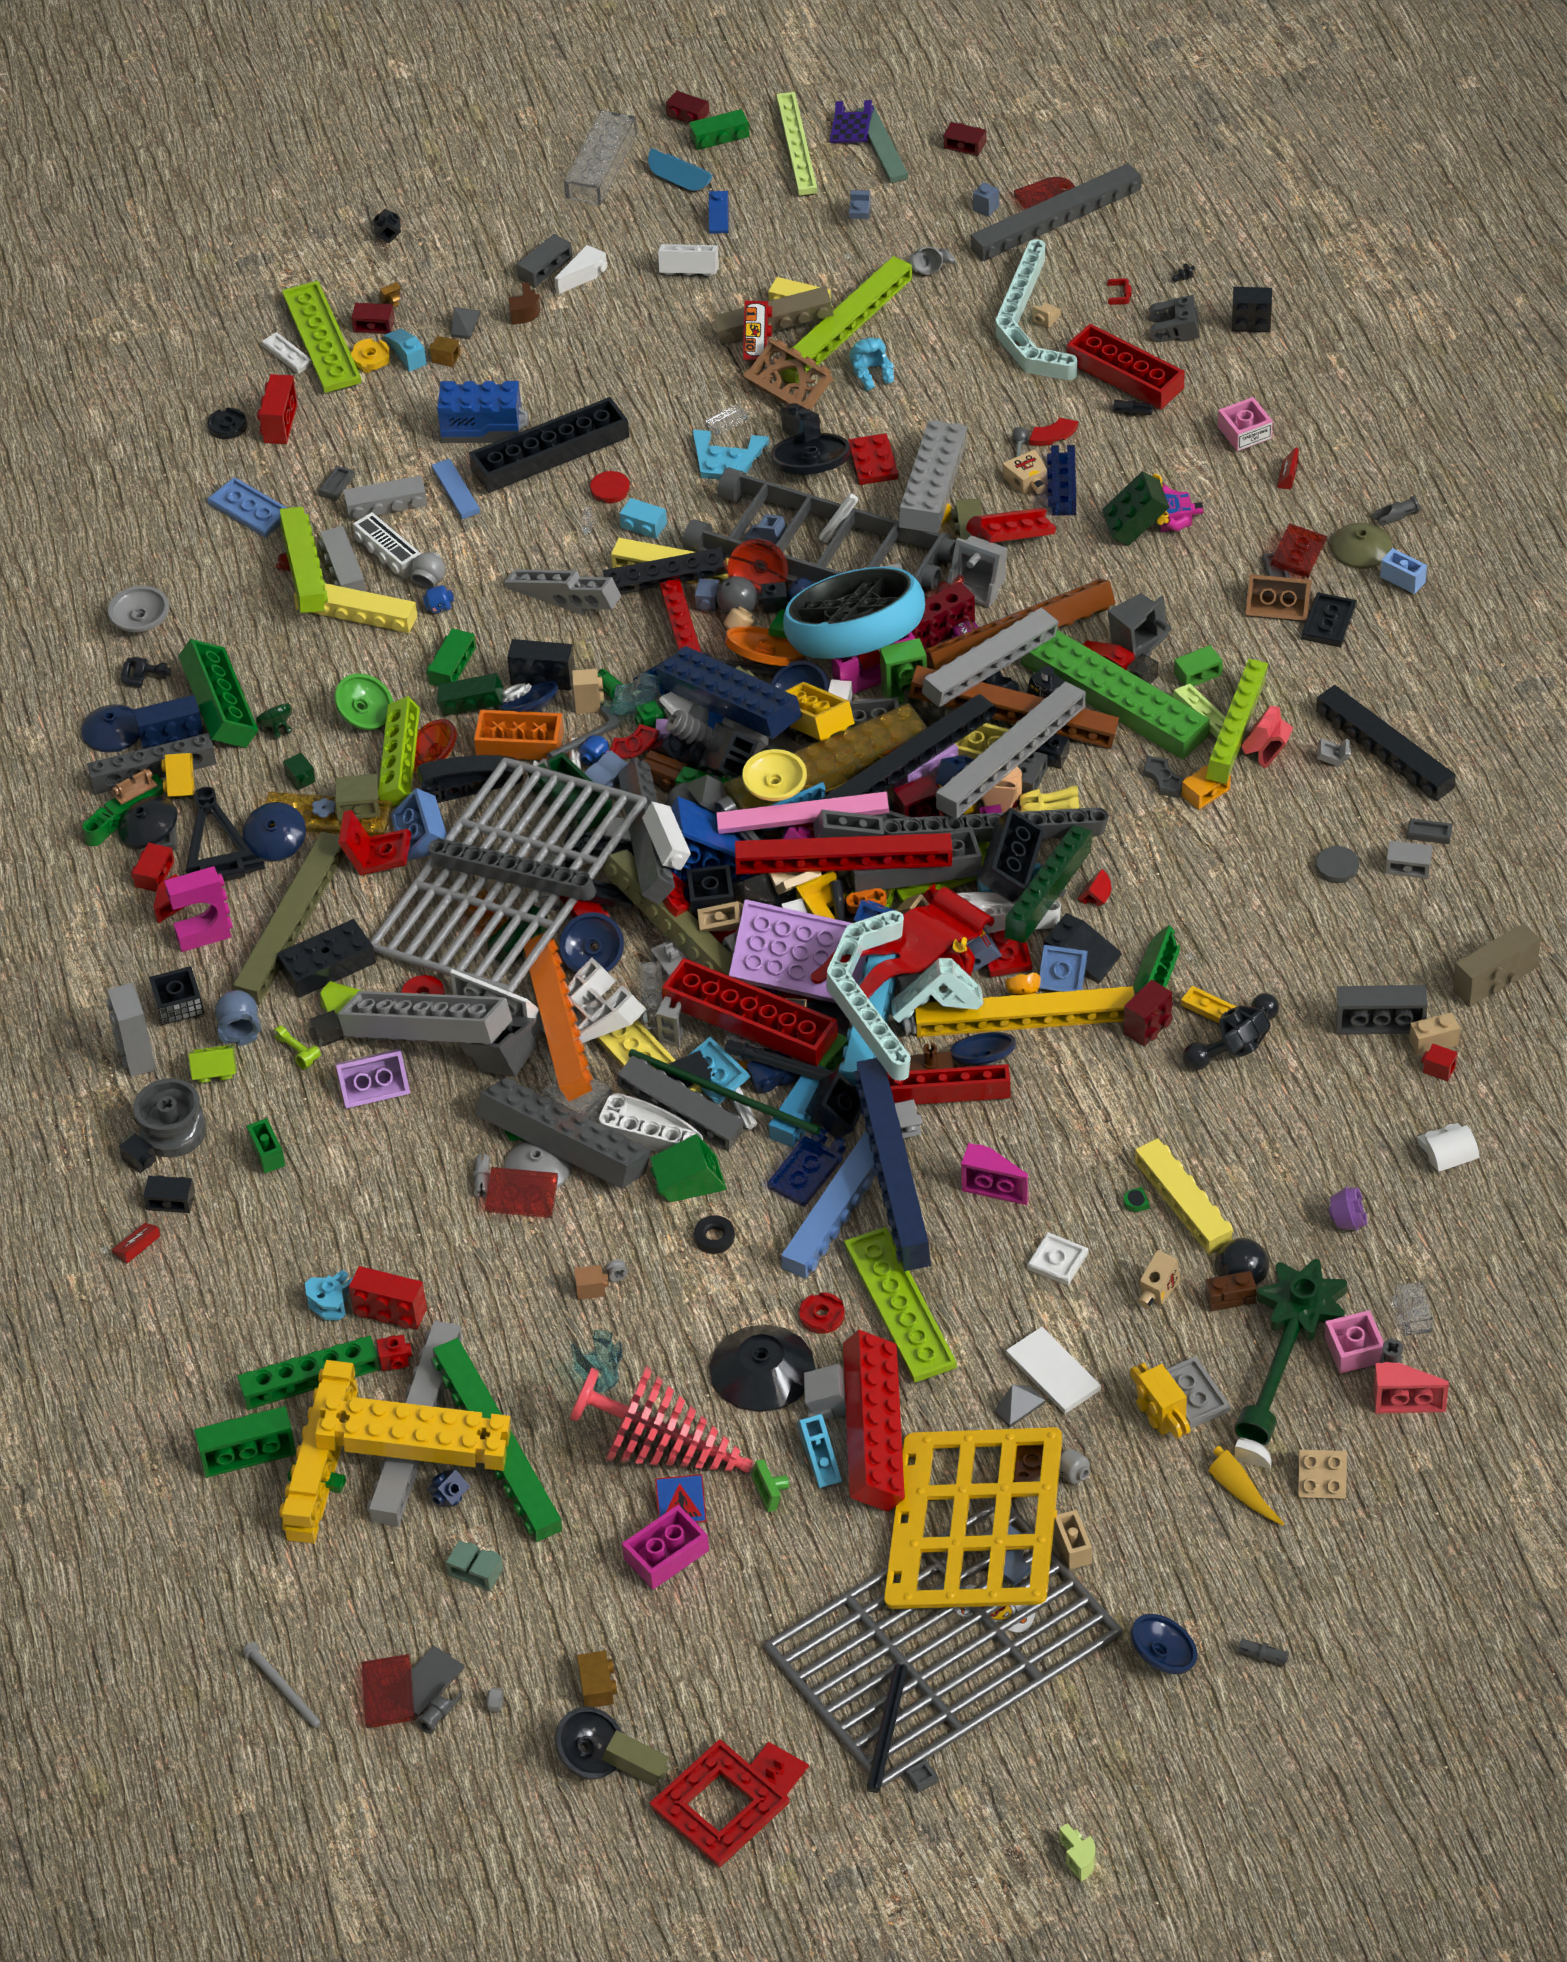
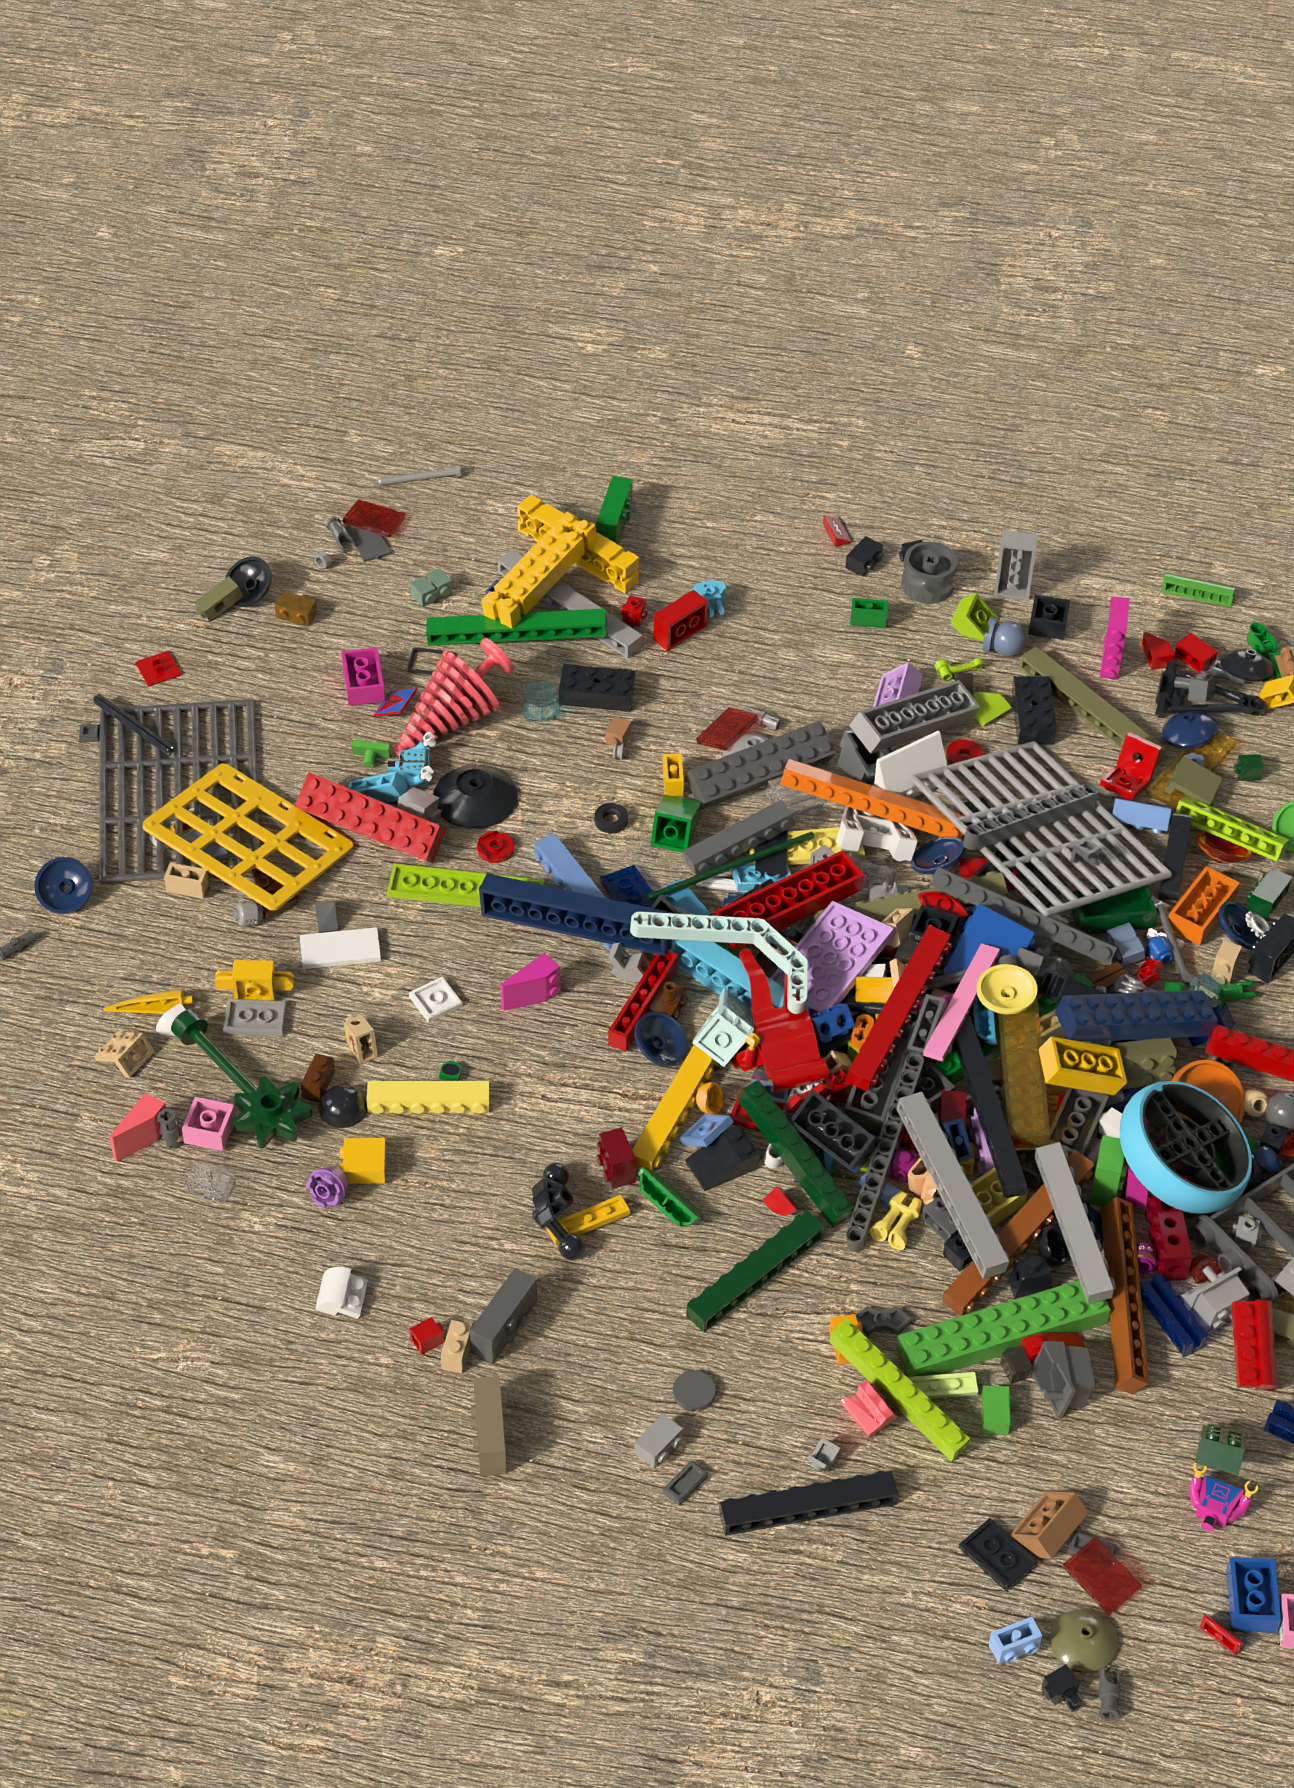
camera: 115 degrees right, 0 degrees up
green brick [237,1335,381,1410] -> none
white beam [599,1093,703,1152] -> none
white brick [642,802,691,870] -> none
red plate [649,1739,790,1868] -> none
none -> yellow brick [339,1138,386,1184]
none -> medium azure torso [388,732,436,787]
none -> black piece [407,647,455,675]
none -> black brick [559,664,636,712]
none -> yellow brick [662,753,684,796]
none -> dark green brick [686,1211,825,1332]
none -> red tile [783,1083,835,1113]
none -> black brick [1041,1664,1082,1713]
none -> dark grey panel [1070,838,1101,866]
none -> clear blue brick [1140,1273,1208,1357]
none -> bright green brick [1161,573,1235,607]
none -> dark grey brick [1174,671,1217,703]
none -> blue brick [1226,1557,1281,1633]

